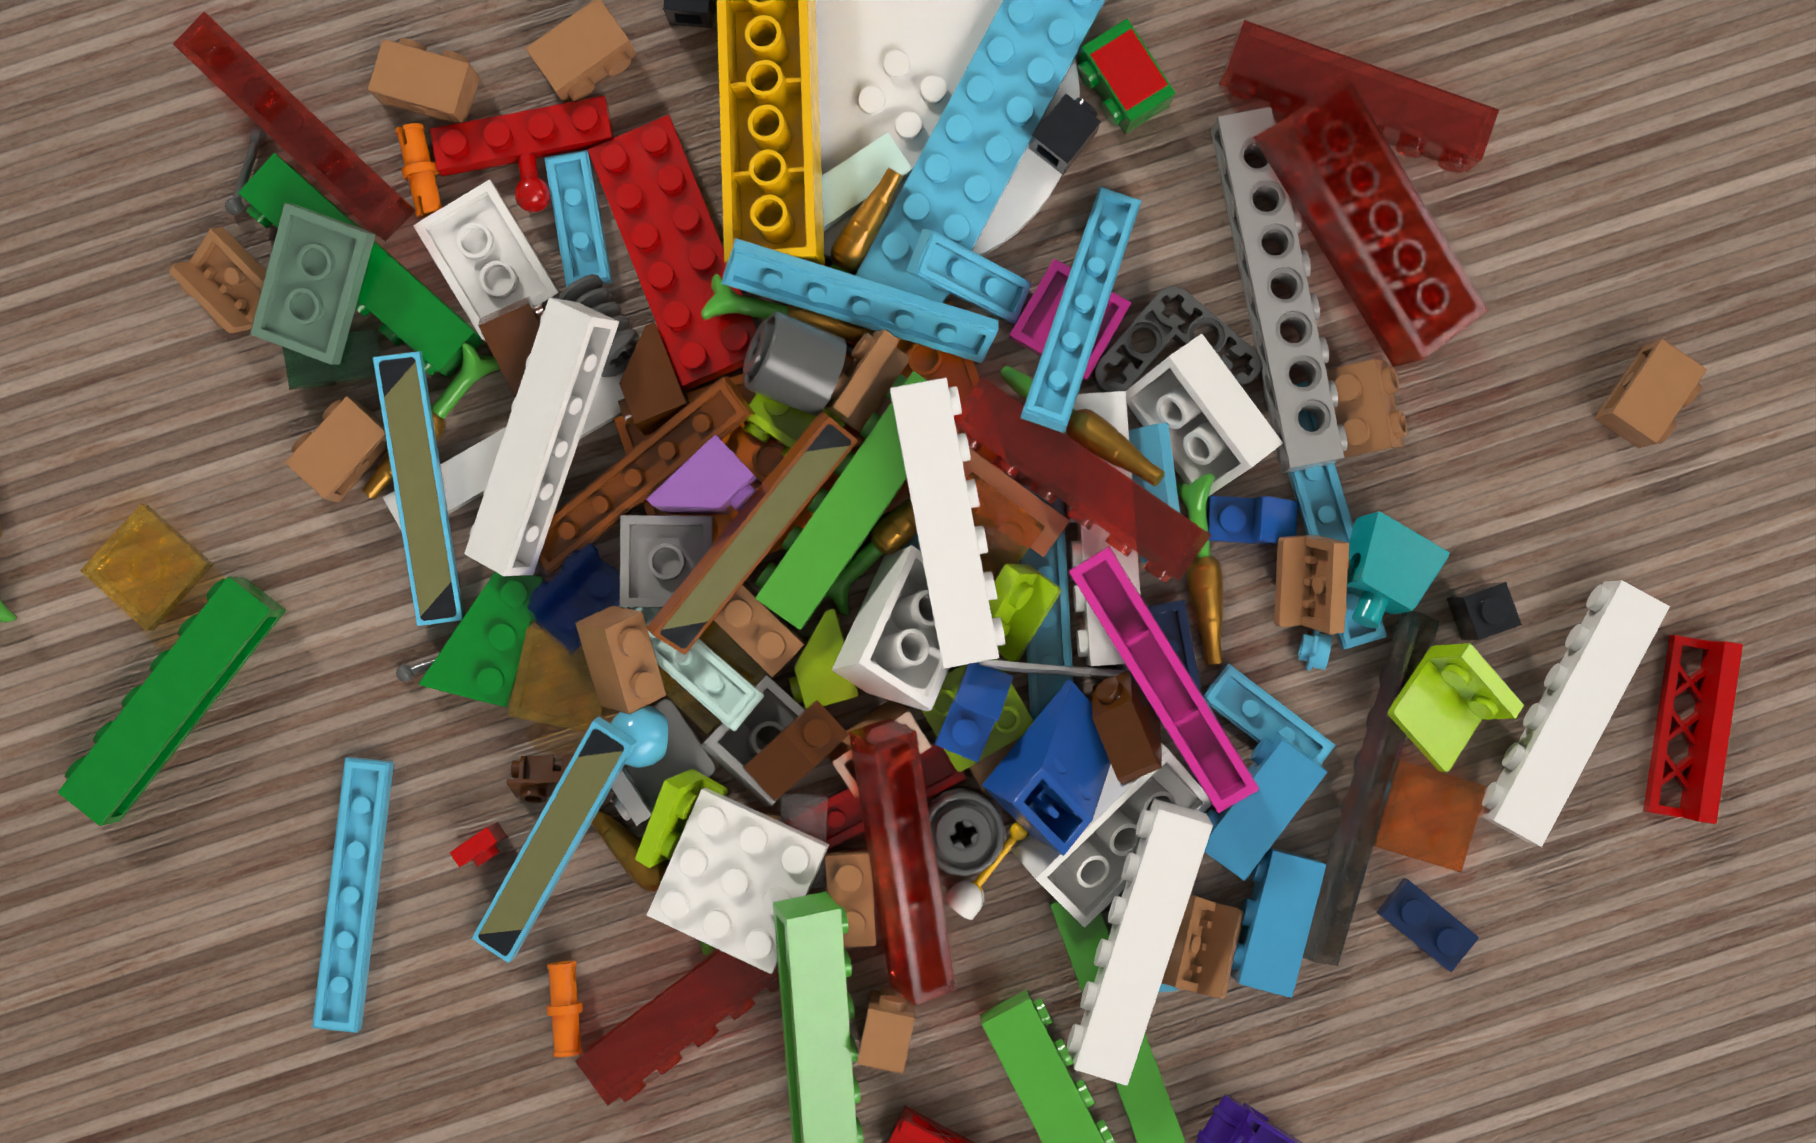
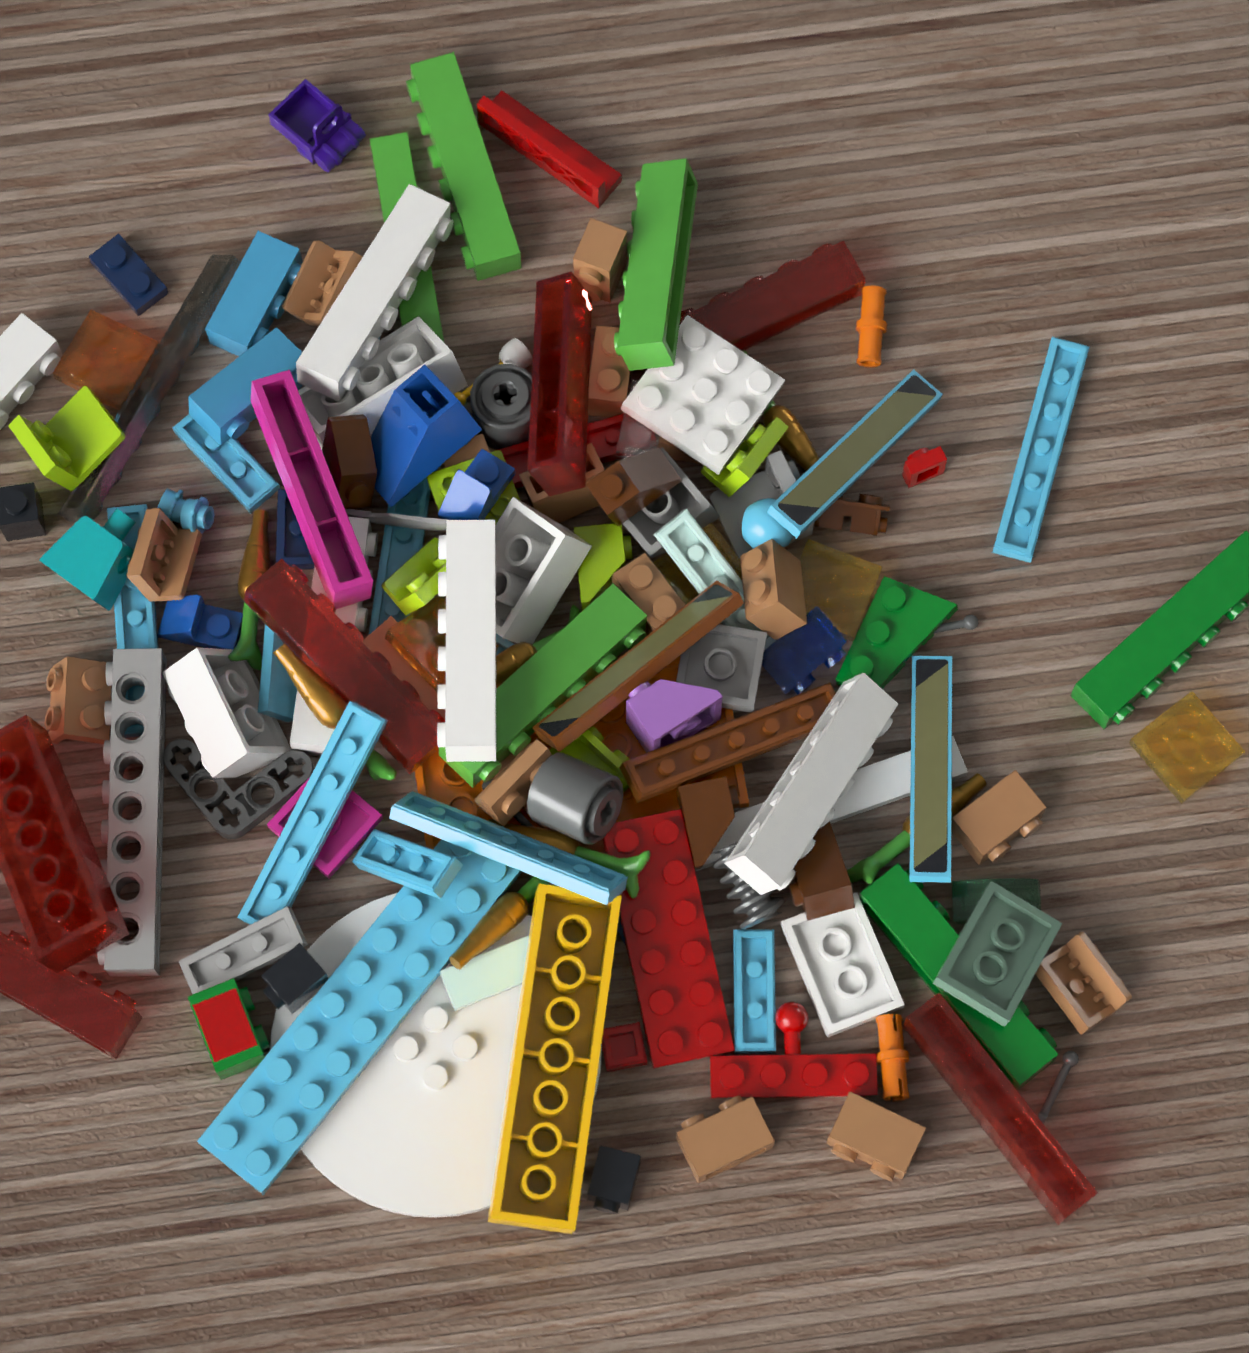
camera: 170 degrees left, 15 degrees down
none -> light grey plate [178,906,308,994]
none -> medium azure plate [180,497,214,534]
none -> red tile [601,1022,647,1072]

